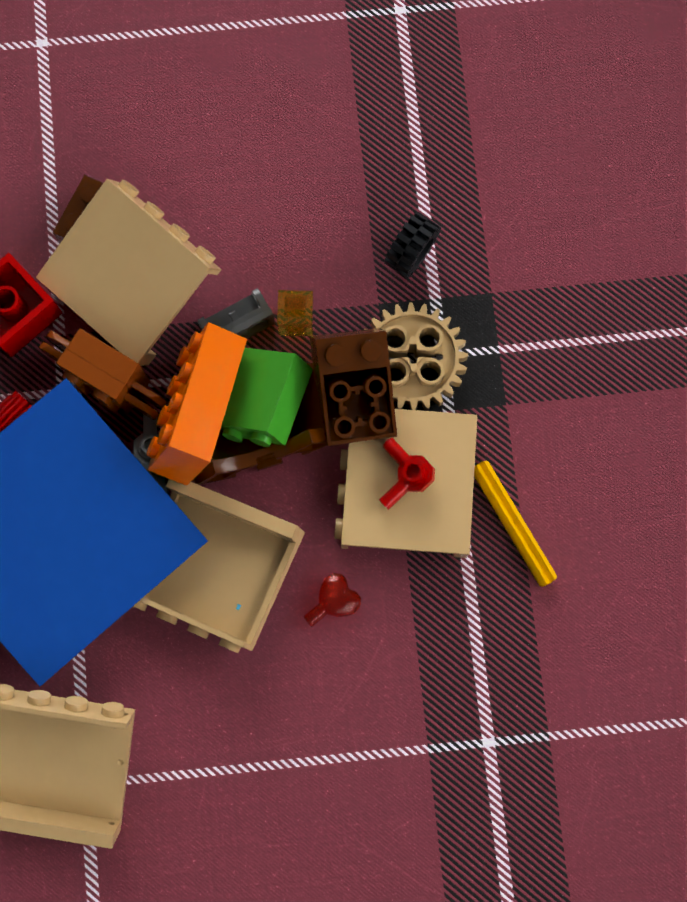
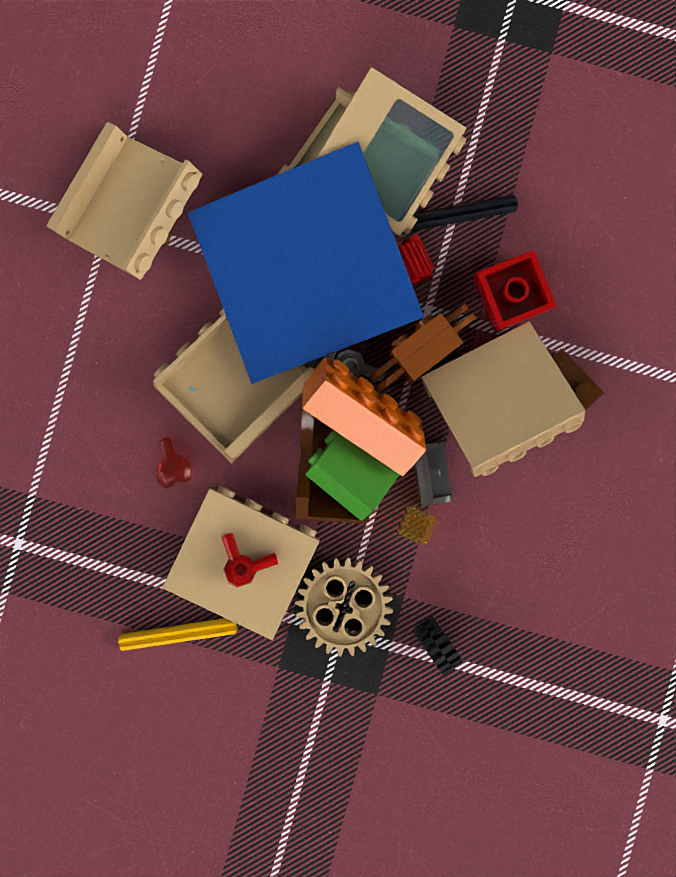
camera: 110 degrees right, 10 degrees up
reddish brown slope [309,328,397,446] -> none

